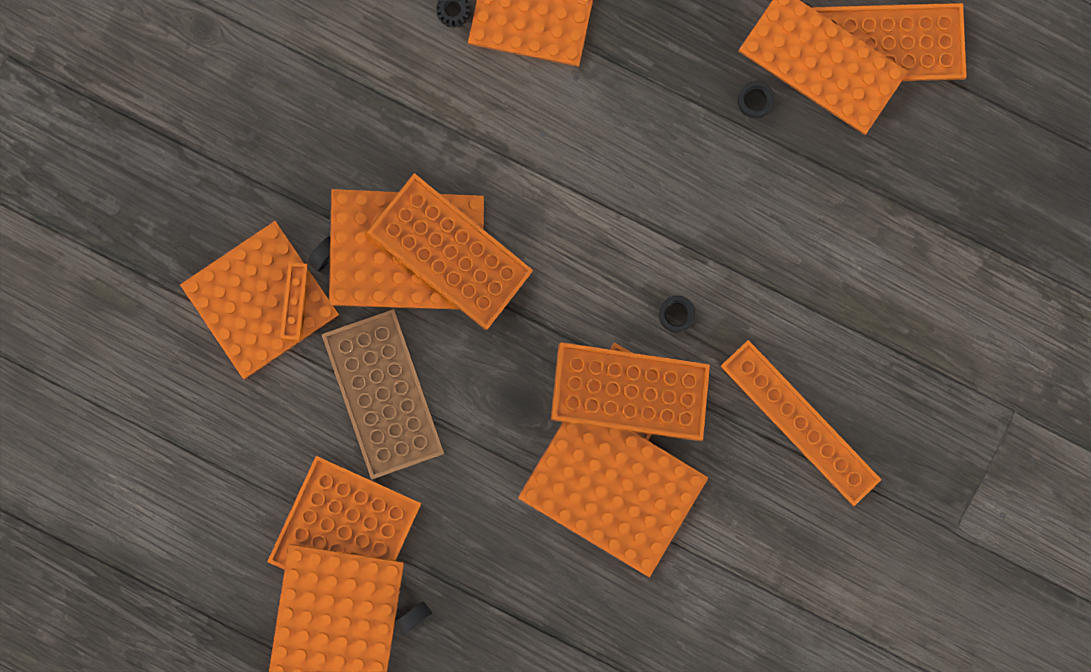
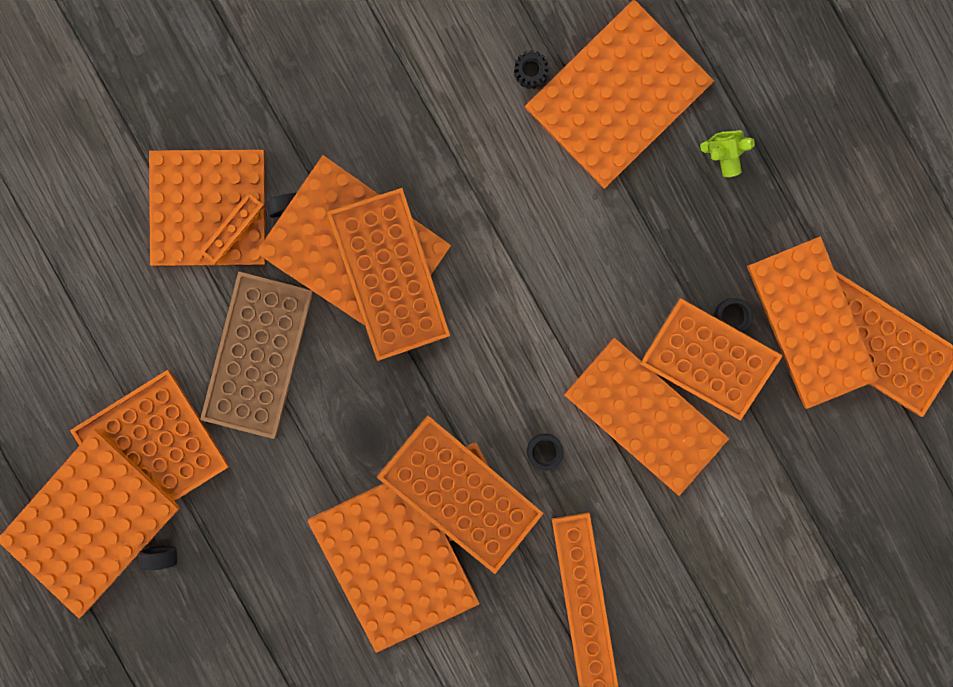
camera: 30 degrees right, 5 degrees up
none -> orange plate [564,338,729,496]
none -> orange plate [640,298,782,421]

